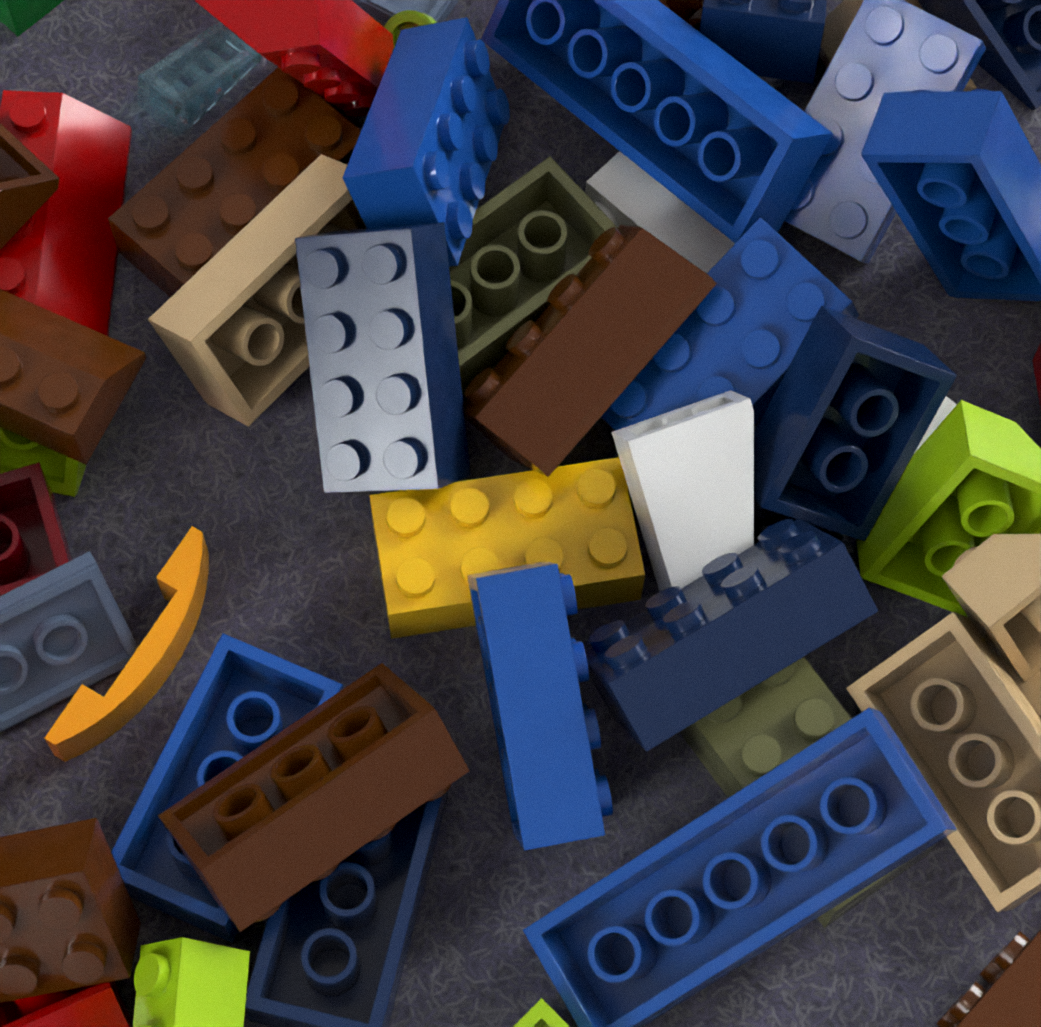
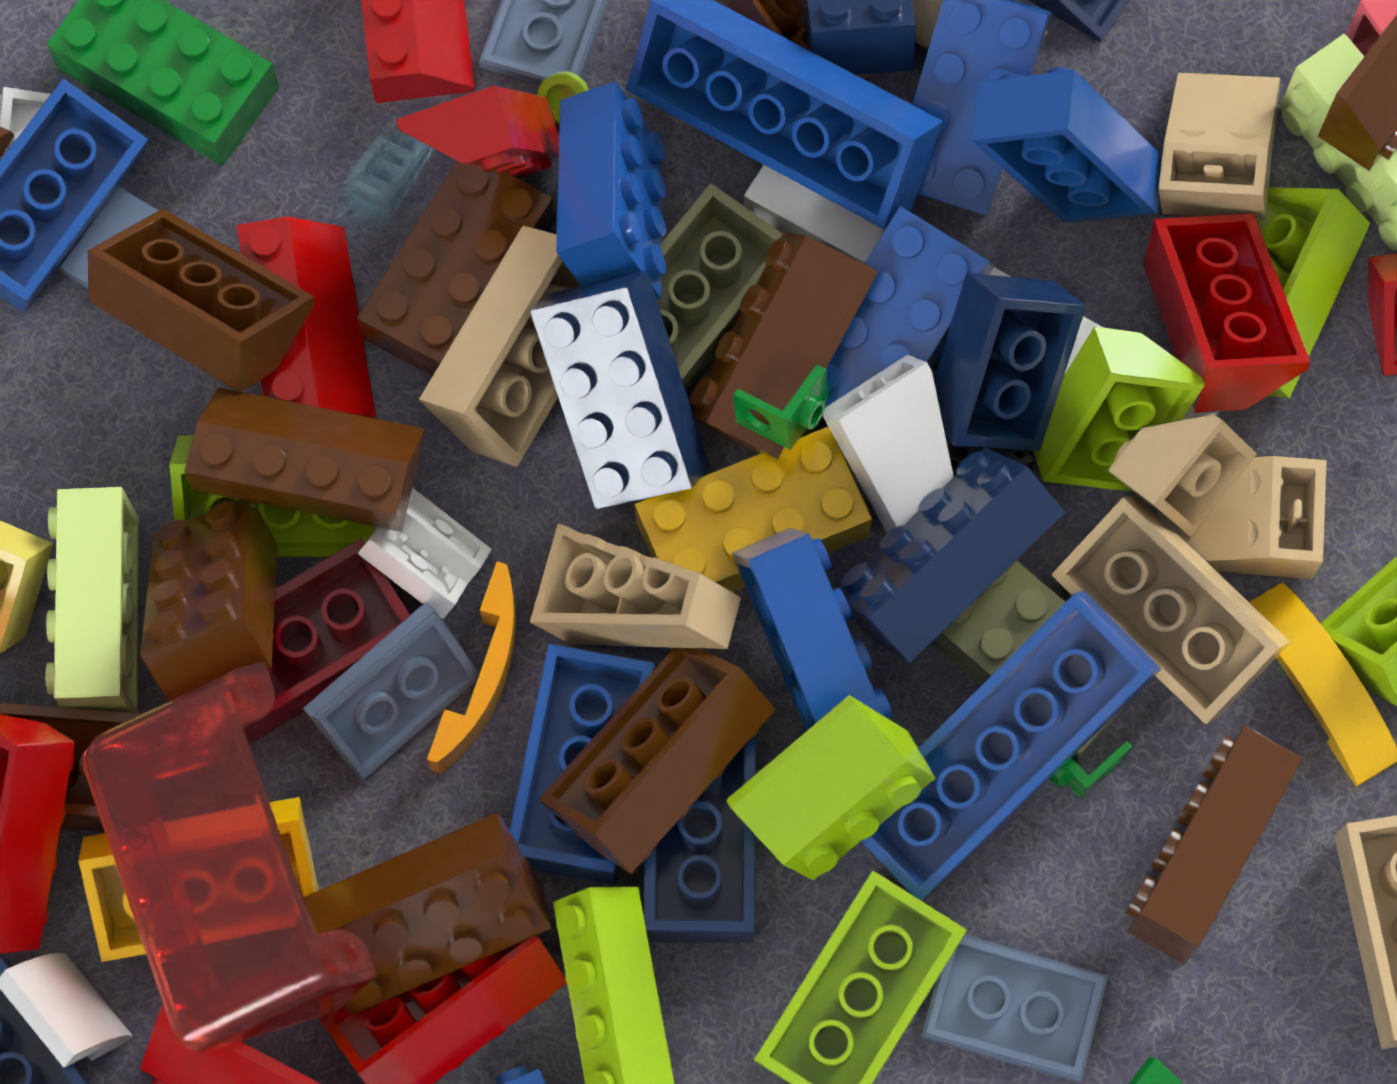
camera: 10 degrees left, 5 degrees up
none -> white slope [358,488,492,619]
none -> tan wedge [530,524,741,649]
none -> lime slope [726,695,935,880]
none -> green bracket [733,365,829,450]
none -> green bracket [1050,741,1133,799]

